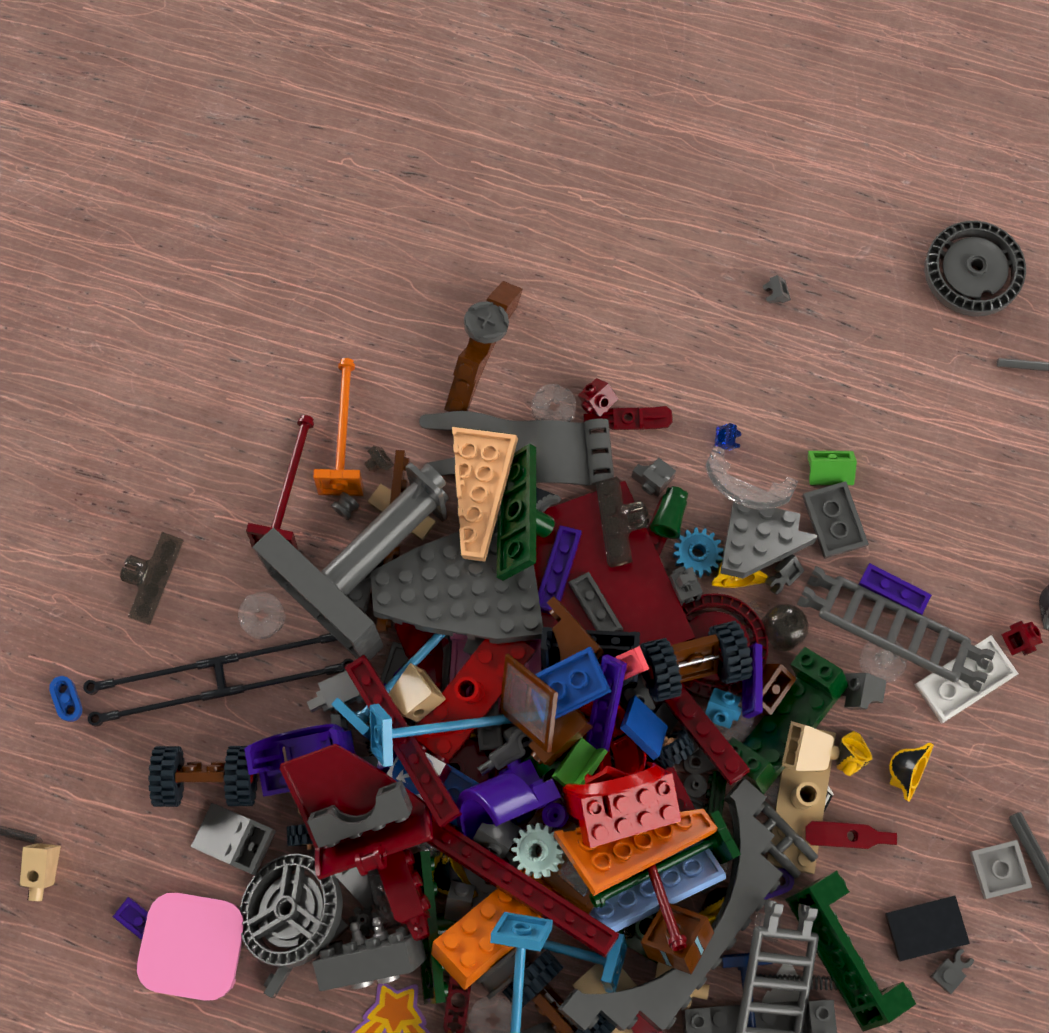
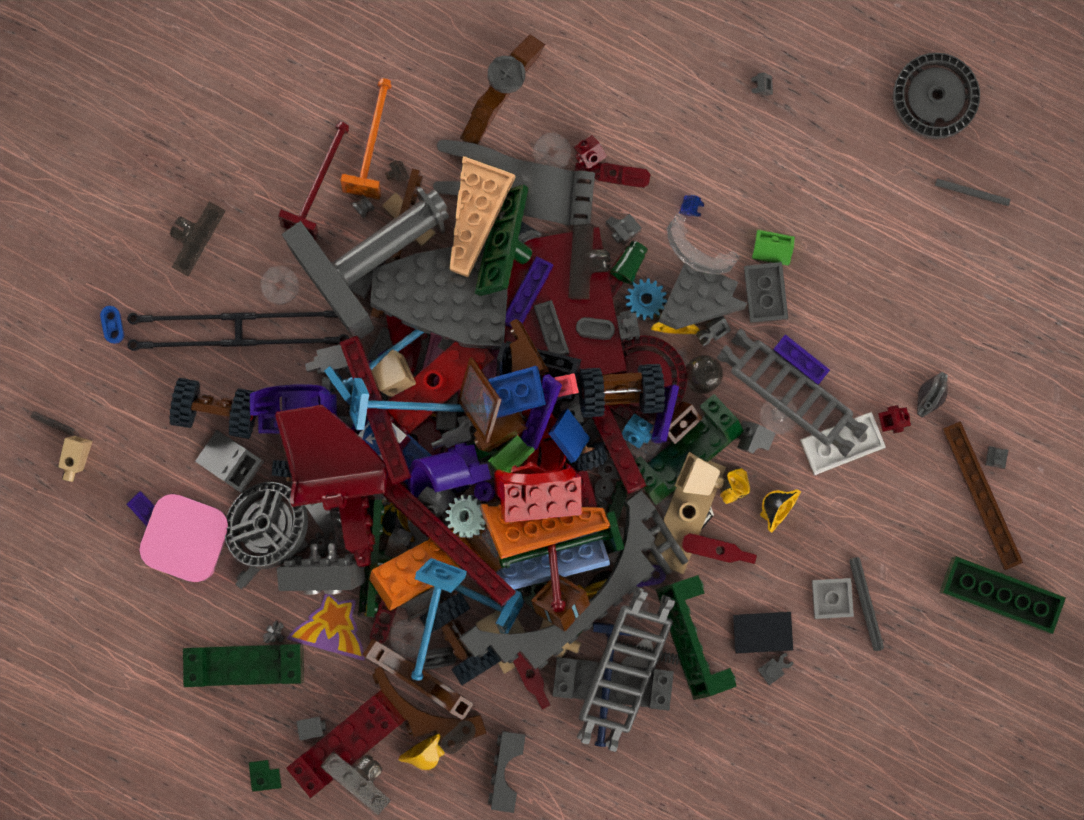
camera: 10 degrees right, 10 degrees up
dark grey arch [307,780,413,848] -> none
none -> dark grey tile [576,317,615,340]

